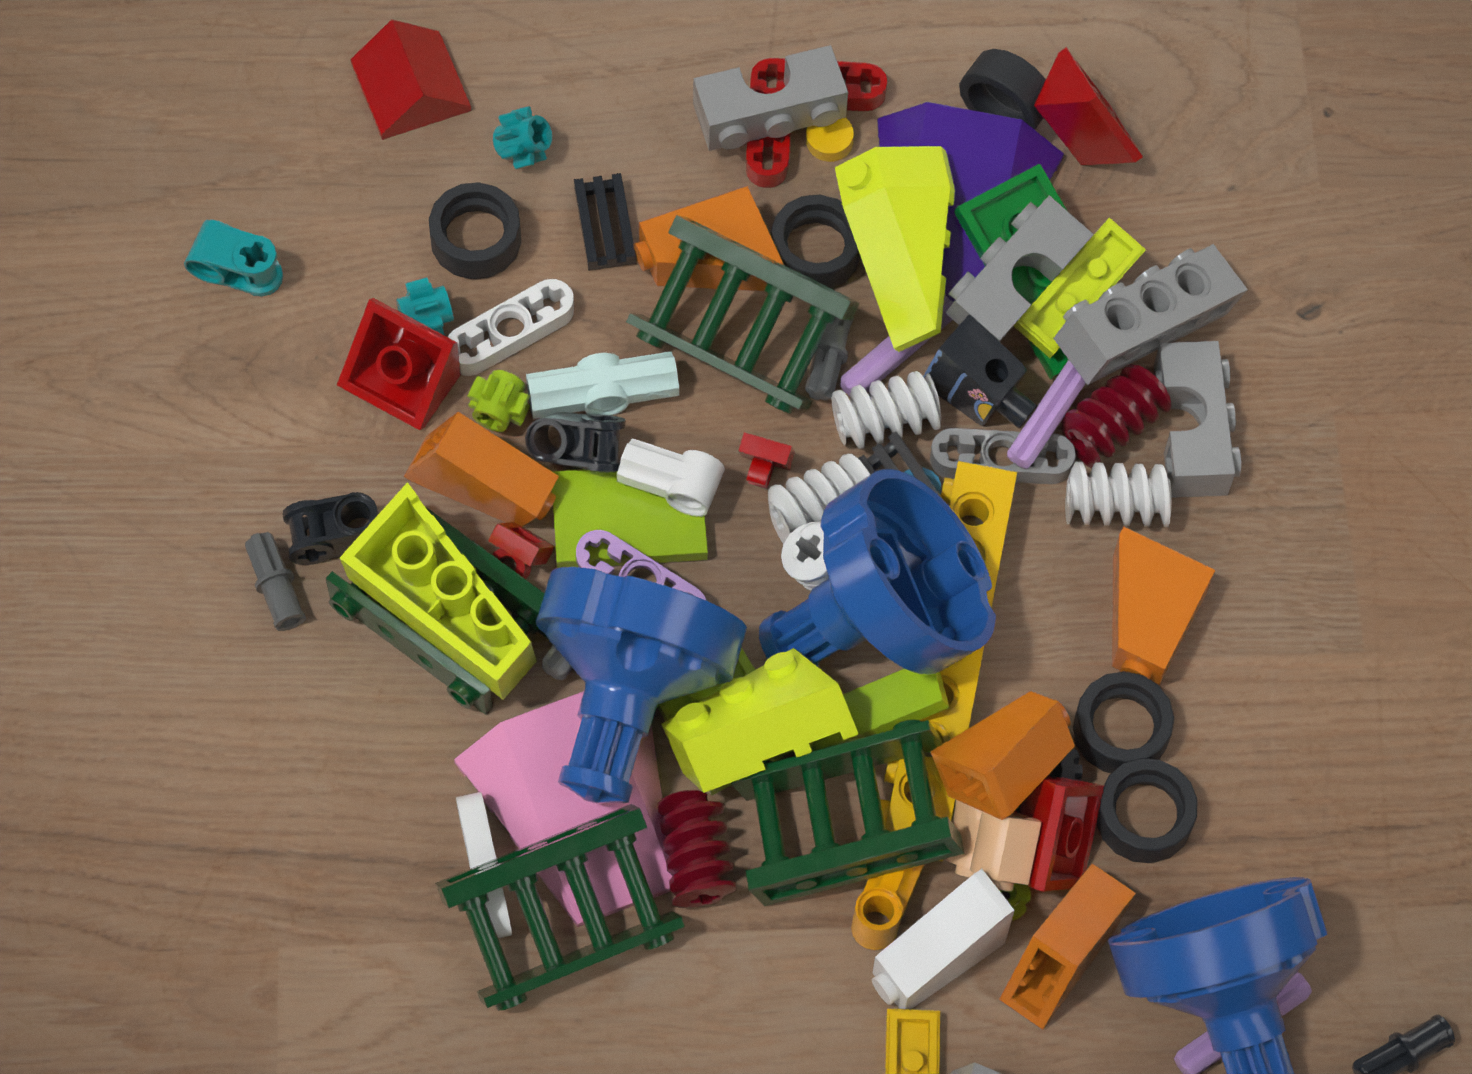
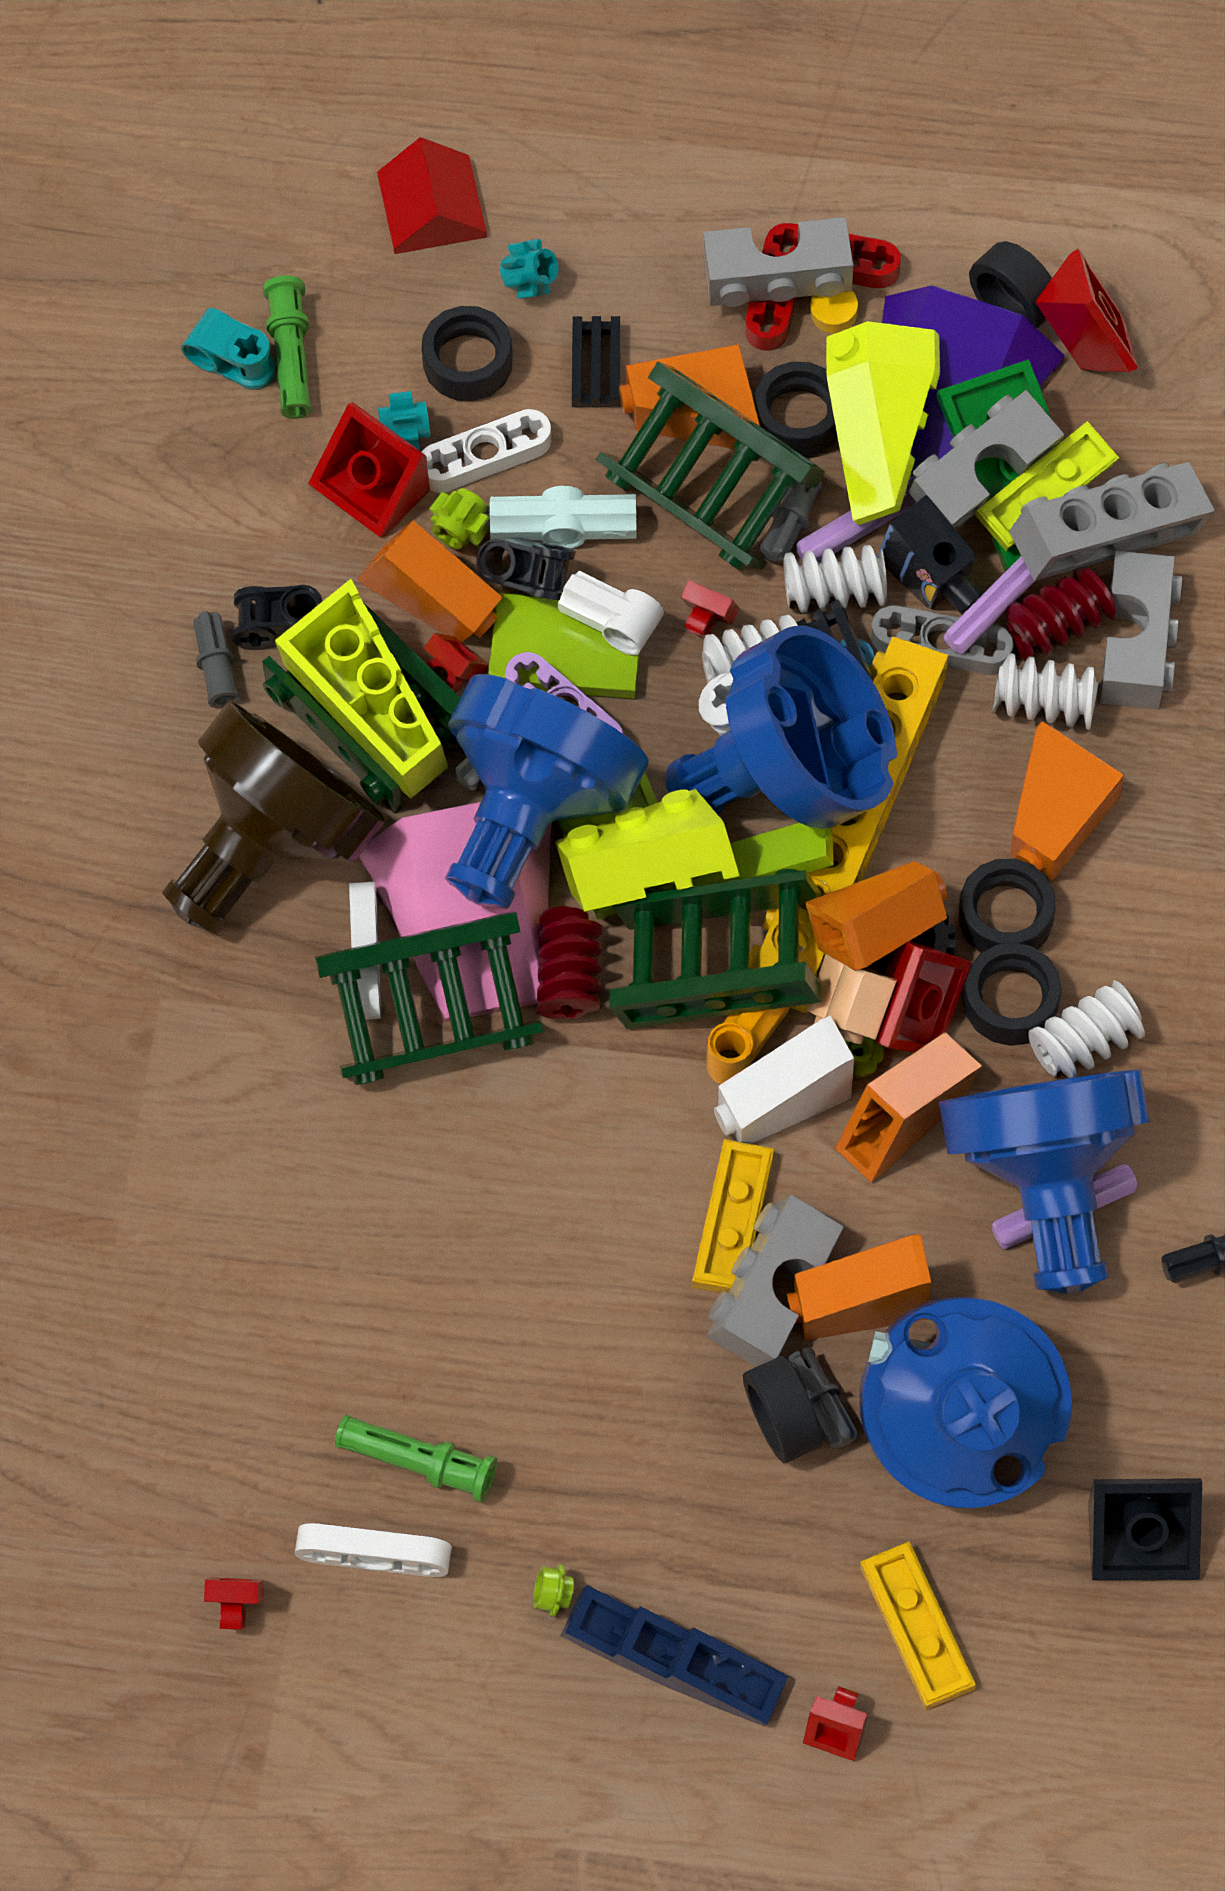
camera: 15 degrees right, 0 degrees up
none -> dark brown piece [162,700,386,935]
none -> bright green pin [263,275,312,419]
none -> white piece [1028,980,1145,1078]

